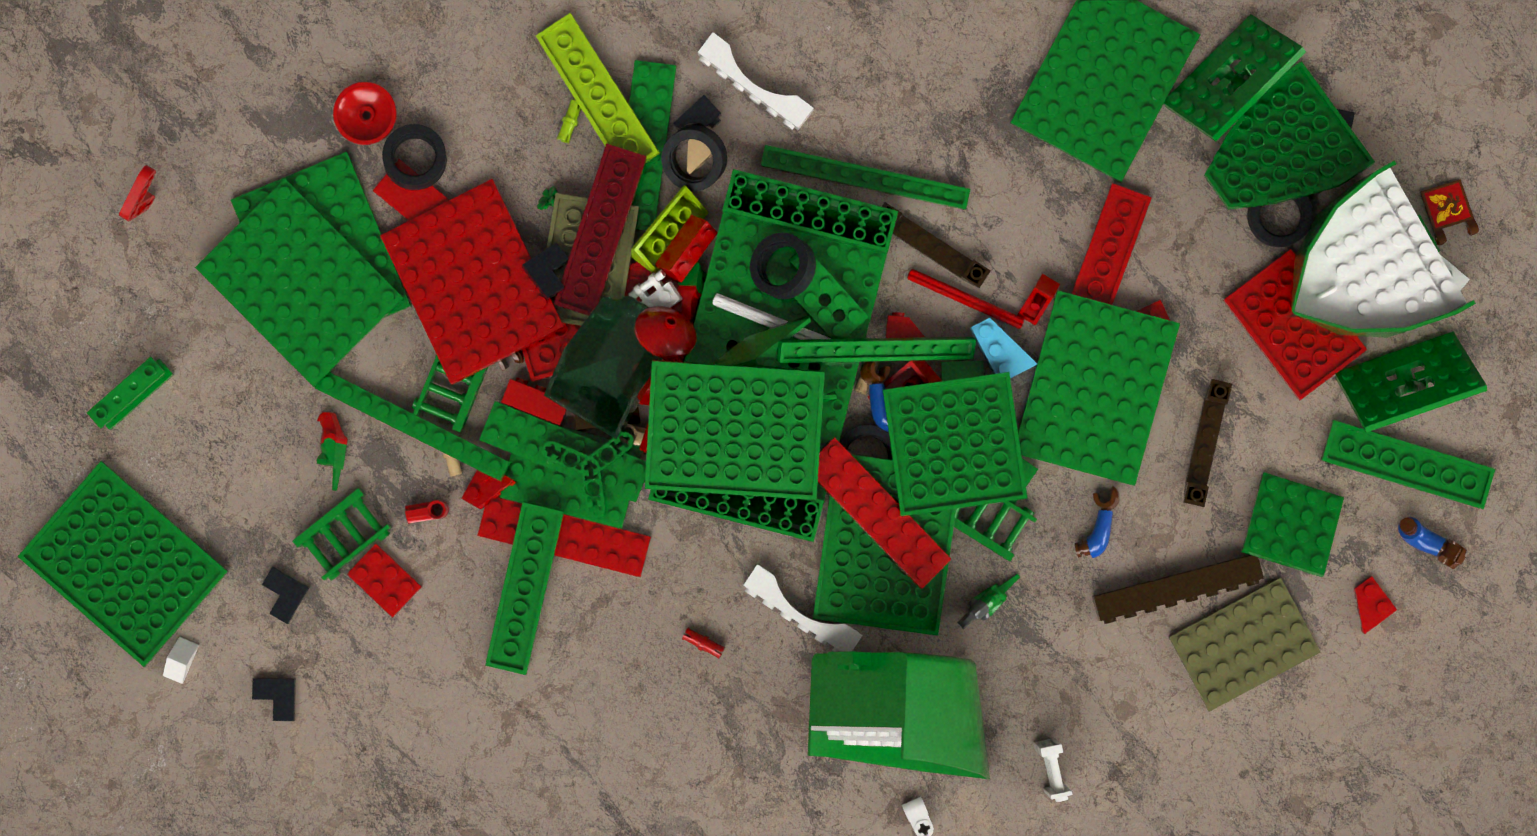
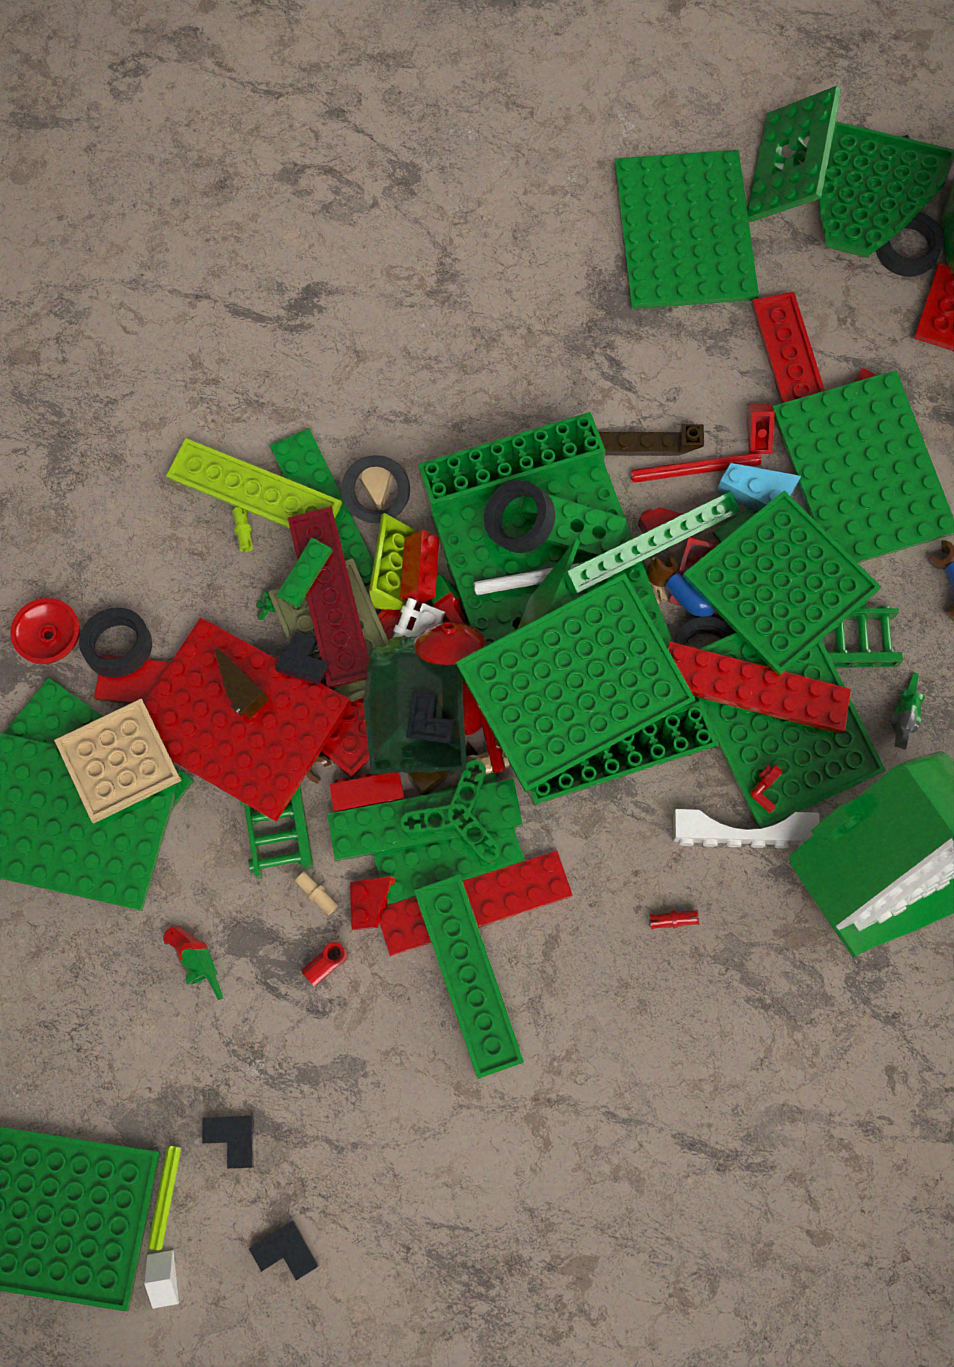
camera: 35 degrees left, 15 degrees down
green fence [293,488,392,581] -> none
green plate [315,372,511,481] -> none
red plate [347,543,422,618] -> none
black arch [673,95,722,130] -> none
white arch [698,32,814,130] -> none
green plate [761,145,970,210] -> none
none -> tan plate [54,699,181,824]
none -> lime axle [148,1146,181,1250]
none -> dark brown slope [214,647,270,719]
none -> green plate [276,538,332,609]
none -> black tile [406,691,457,744]
none -> red plate [750,764,783,813]

